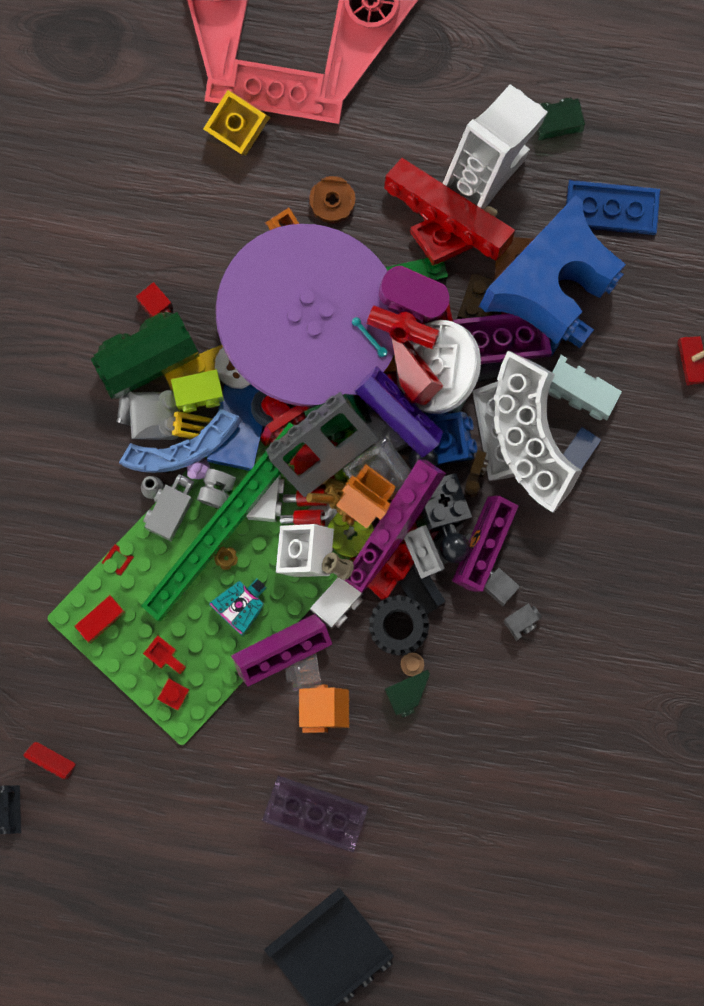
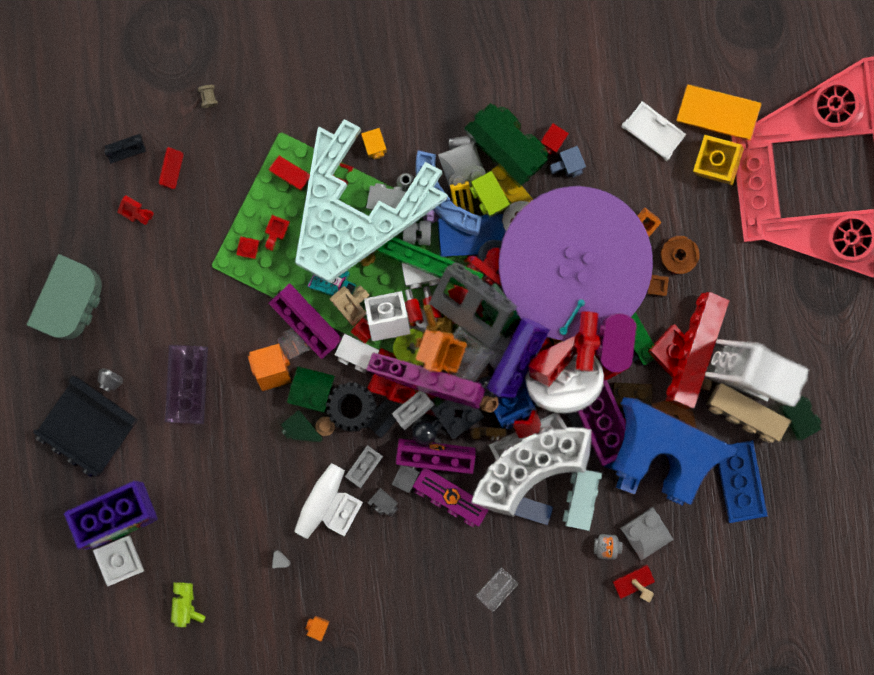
camera: 70 degrees right, 5 degrees up
dark tan bush [322,553,354,580] -> none
none -> sand green brick [27,254,102,340]
none -> dark purple brick [64,481,158,549]
none -> white plate [93,535,144,586]
none -> flat silver cone [98,368,123,392]
none -> red plate [117,195,154,225]
none -> lime piece [171,582,205,627]
none -> light grey slope [272,550,291,568]
none -> dark green slope [287,366,335,413]
none -> white plate [294,463,363,539]
none -> light aqua wing [295,119,448,283]
none -> orange plate [306,616,330,641]
none -> tan plate [330,285,369,326]
none -> light grey plate [345,445,383,488]
none -> red plate [351,318,371,344]
none -> light orange brick [361,128,387,159]
none -> magenta brick [413,468,489,528]
none -> clear slope [476,567,518,611]
none -> medium nougat plate [480,396,499,412]
none -> red panel [513,410,542,439]
none -> sand blue brick [549,146,586,178]
none -> light grey head [594,534,622,560]
none -> light grey slope [620,507,674,561]
none -> white door [622,101,686,161]
none -> dark orange plate [647,275,669,297]
none -> light orange tile [677,84,762,141]
none -> tan brick [705,383,790,443]

